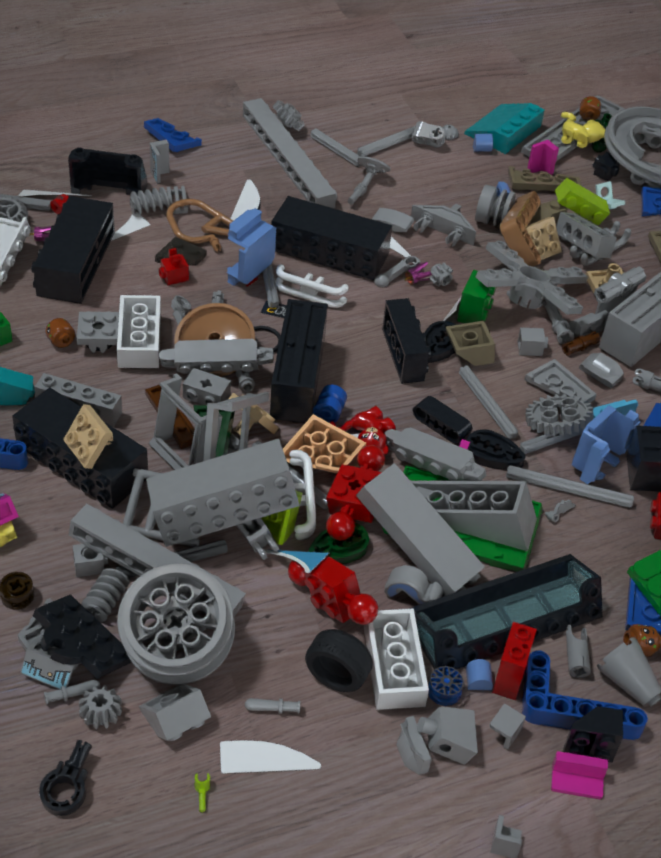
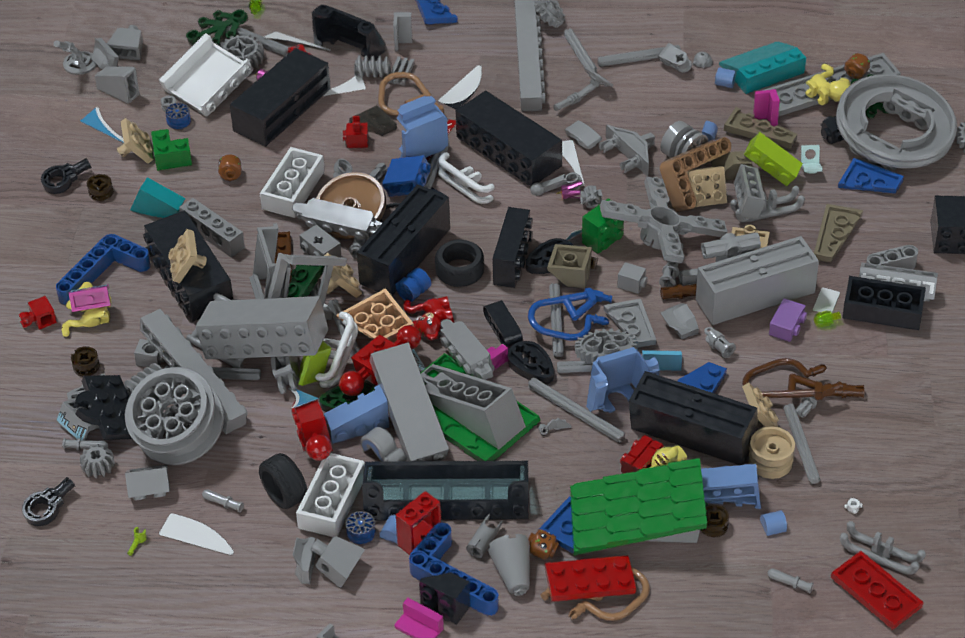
camera: 30 degrees right, 0 degrees up
light grey piece [77,311,119,353] -> none
light grey panel [489,703,526,750] -> none
none -> medium blue wedge [324,384,389,444]
none -> blue brick [382,155,431,197]
none -> black tyre [435,239,484,287]
none -> blue piece [528,288,612,341]

